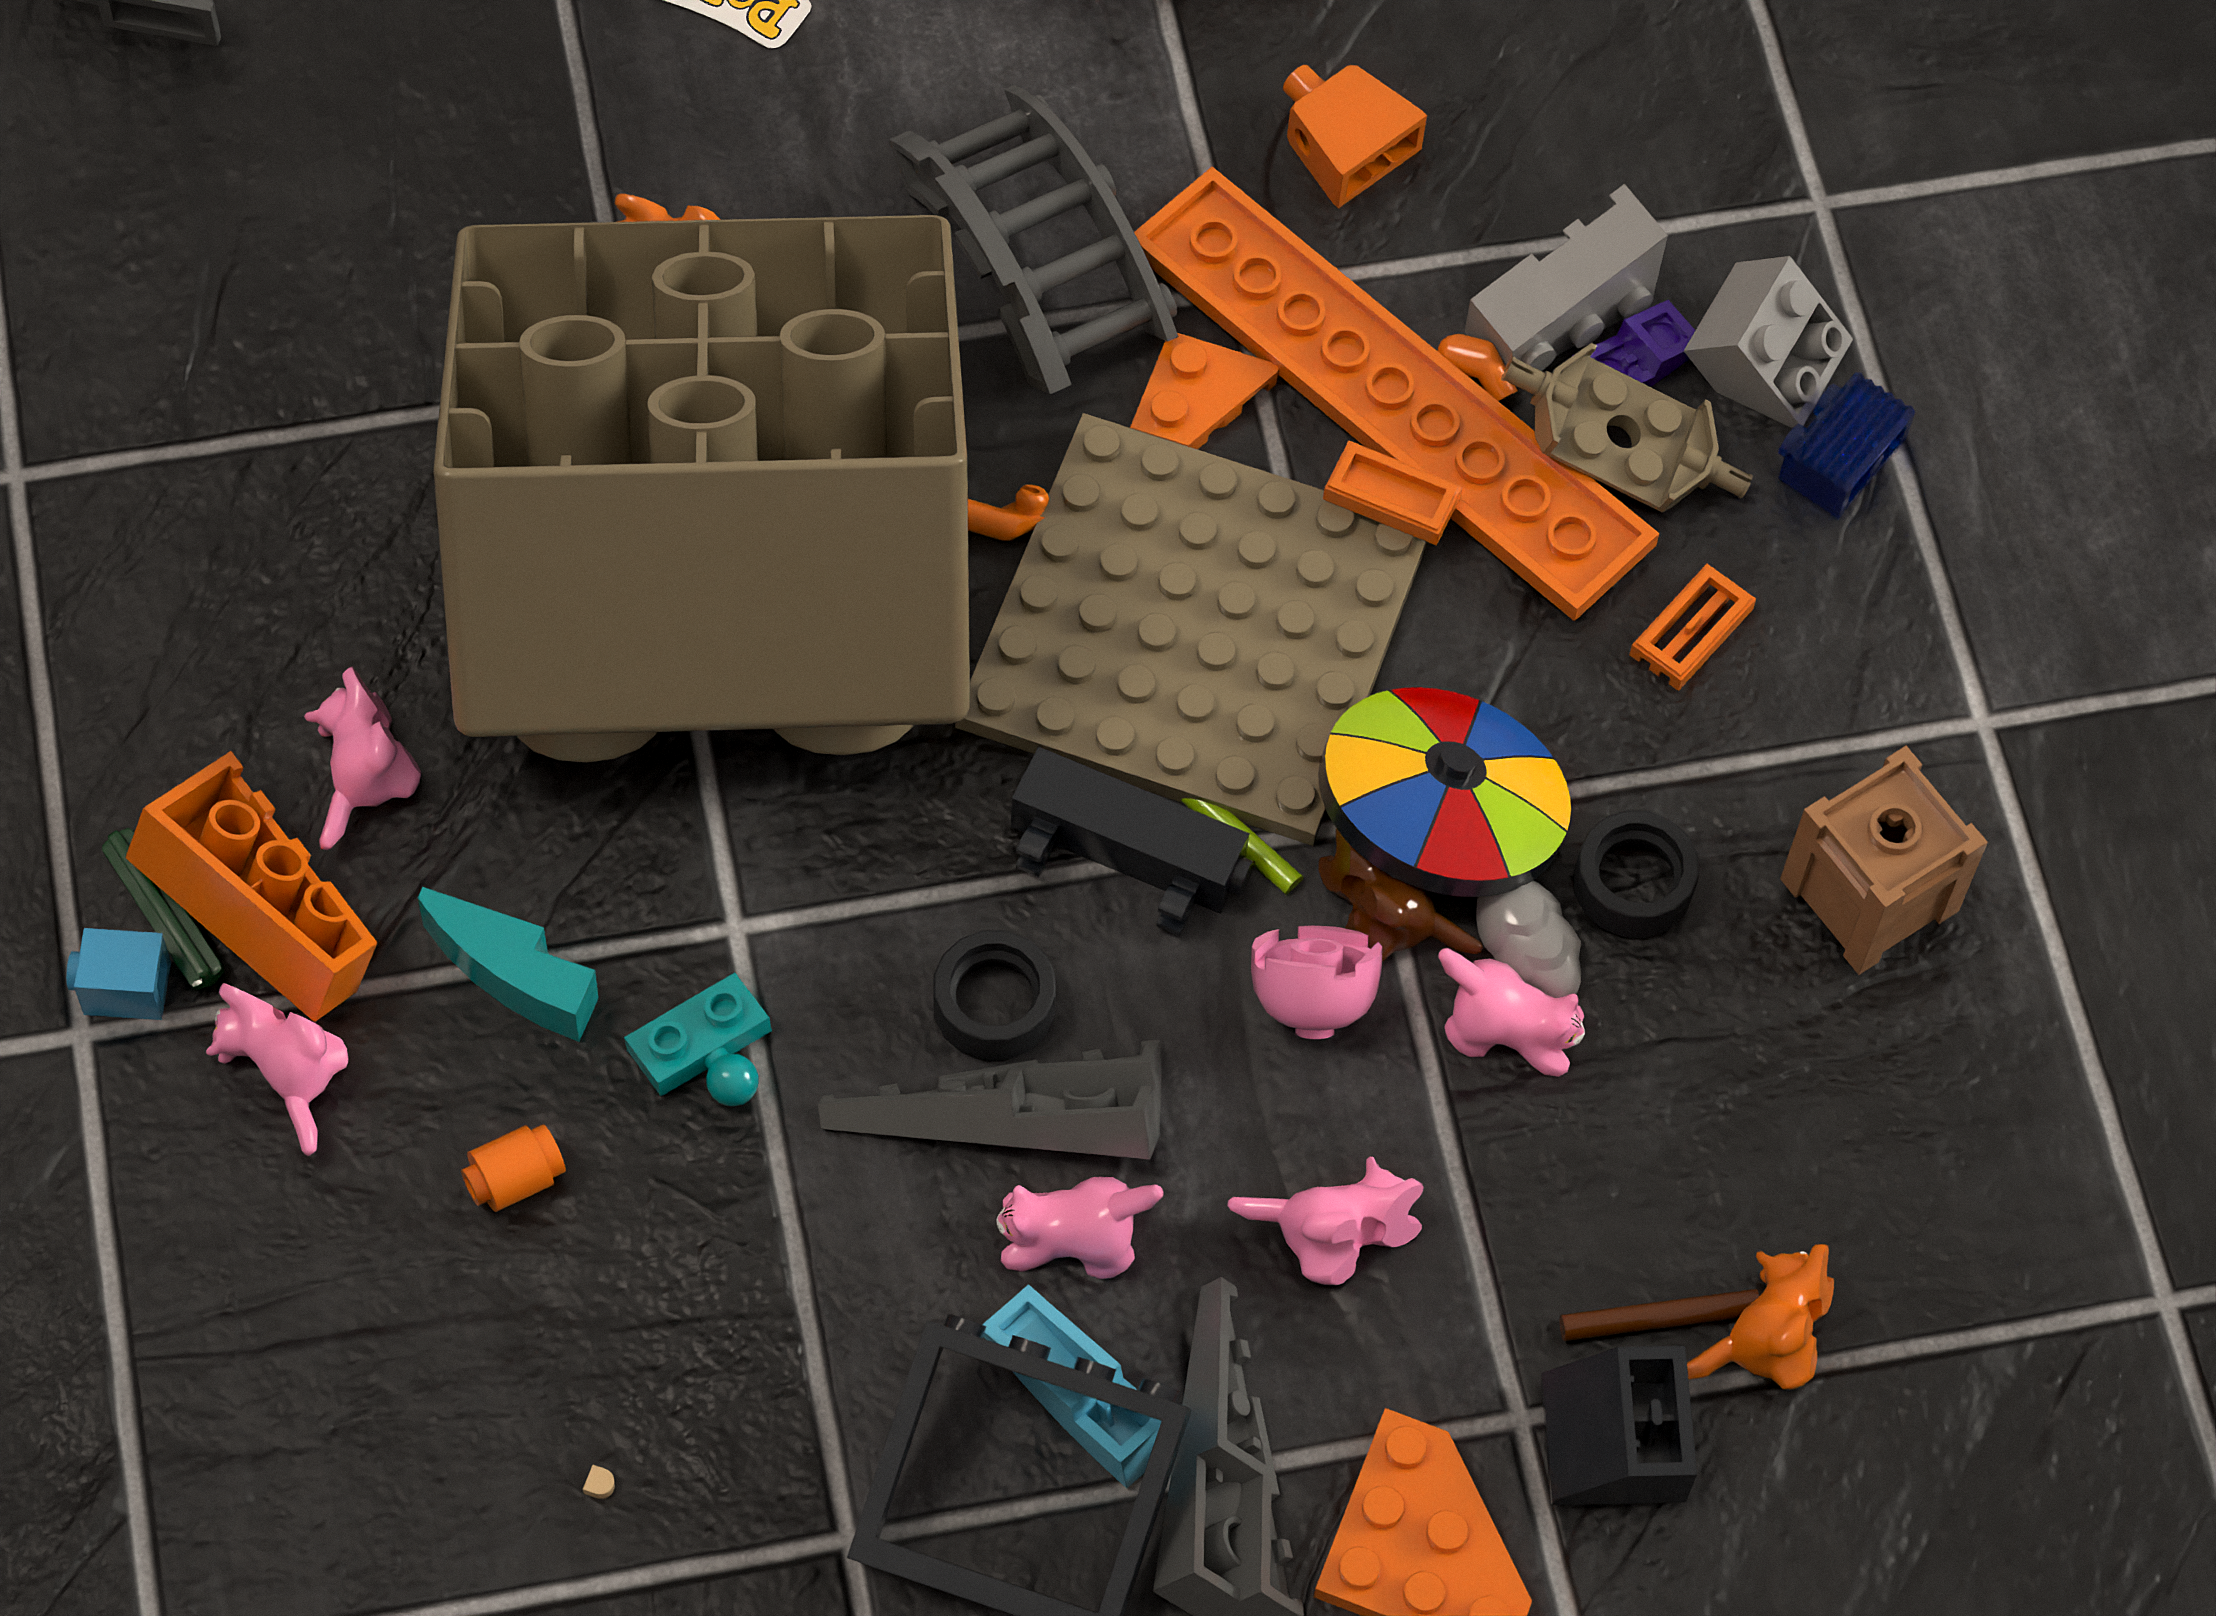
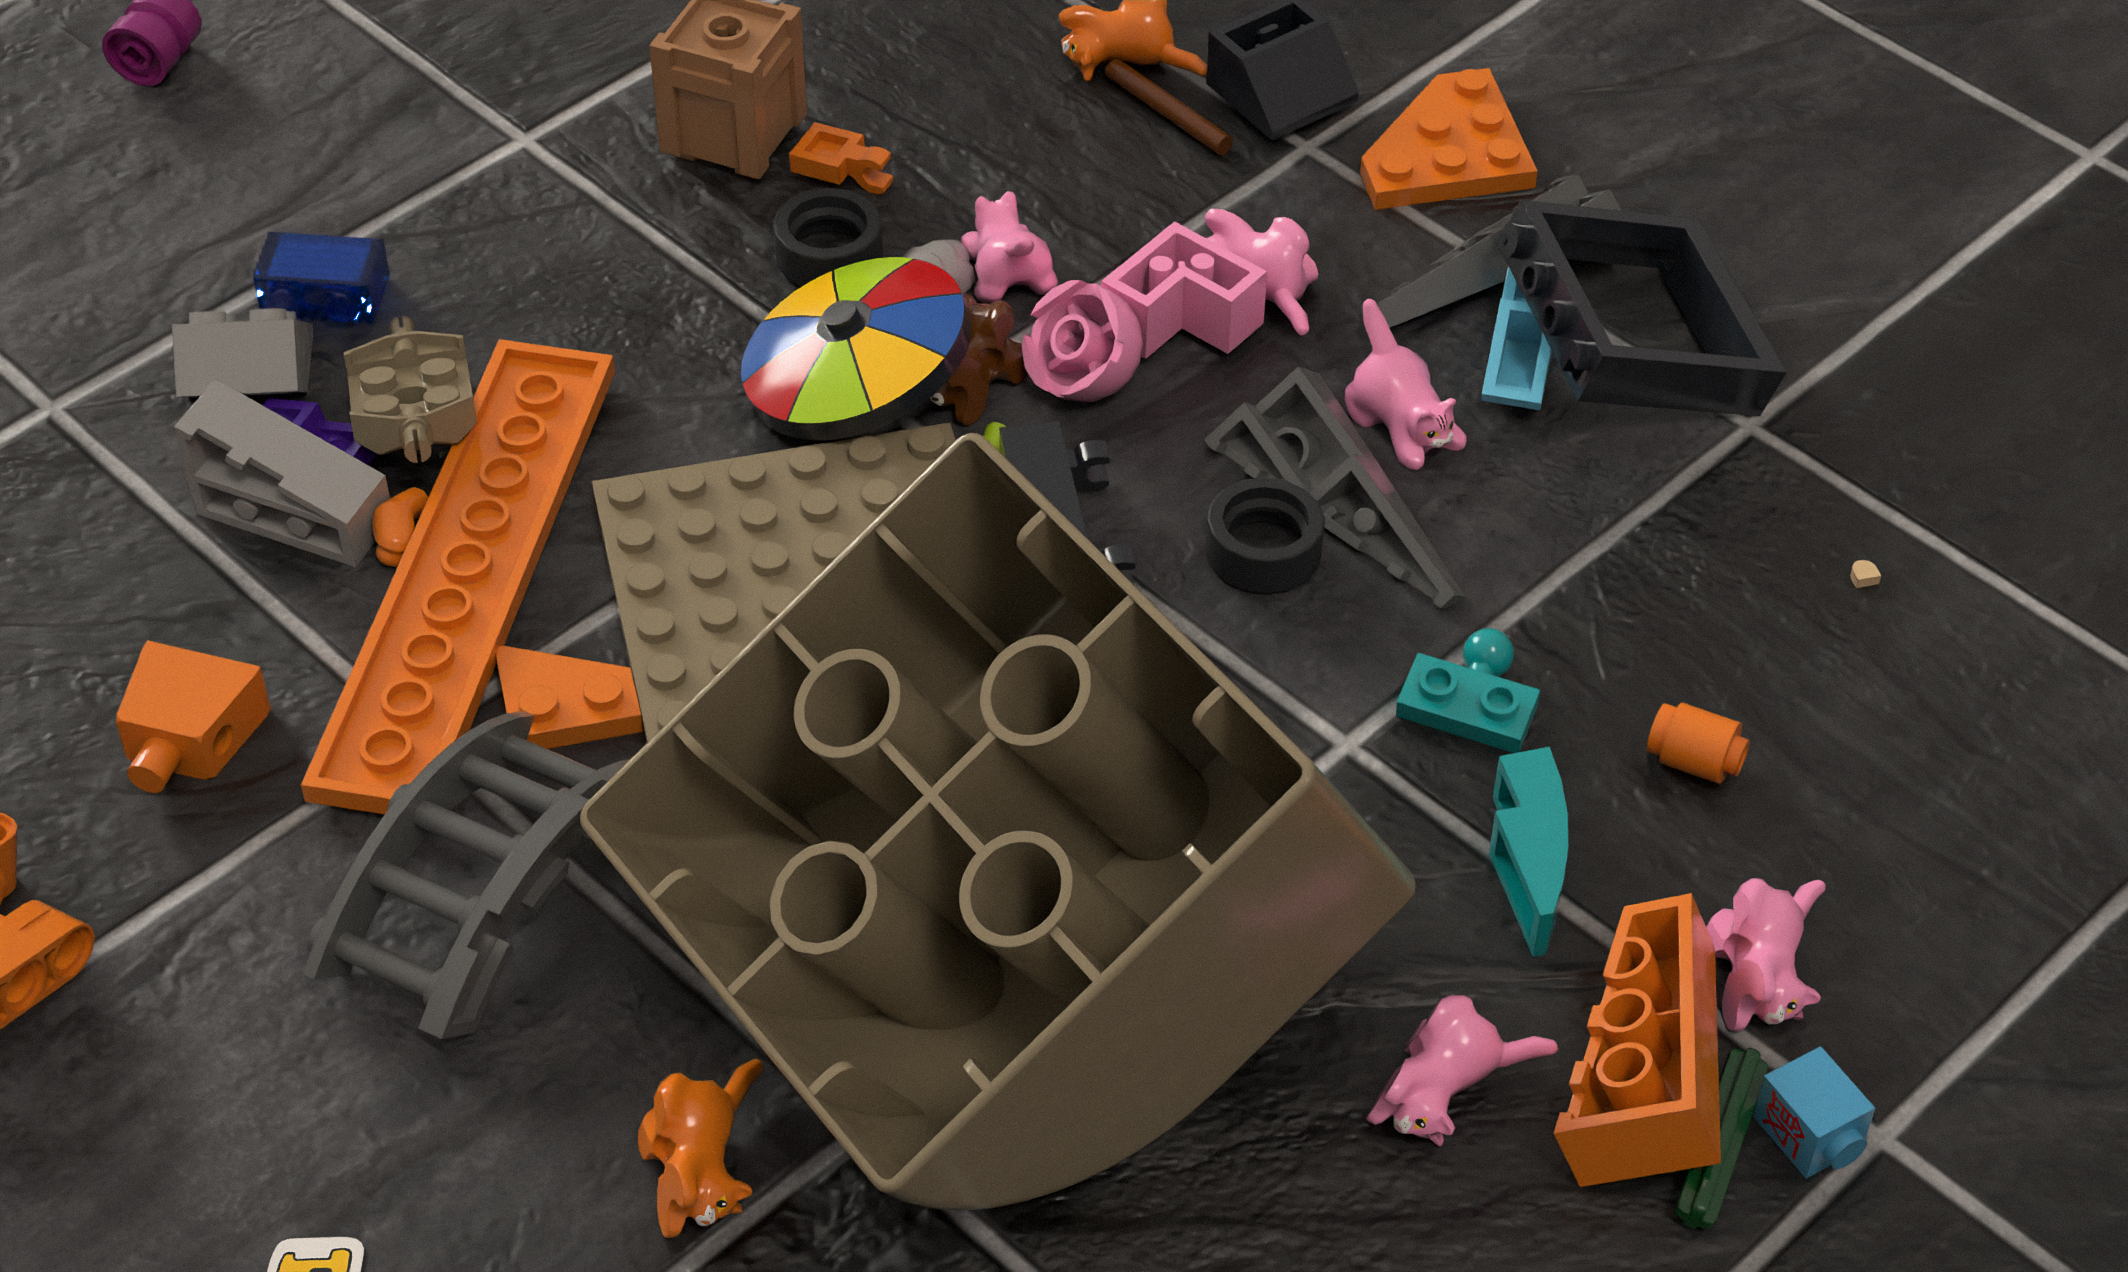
camera: 120 degrees left, 15 degrees down
orange tile [1323,441,1462,546] -> none
orange tile [1629,564,1756,691] -> none
none -> orange plate [789,122,894,194]
none -> bright pink brick [1101,221,1267,359]

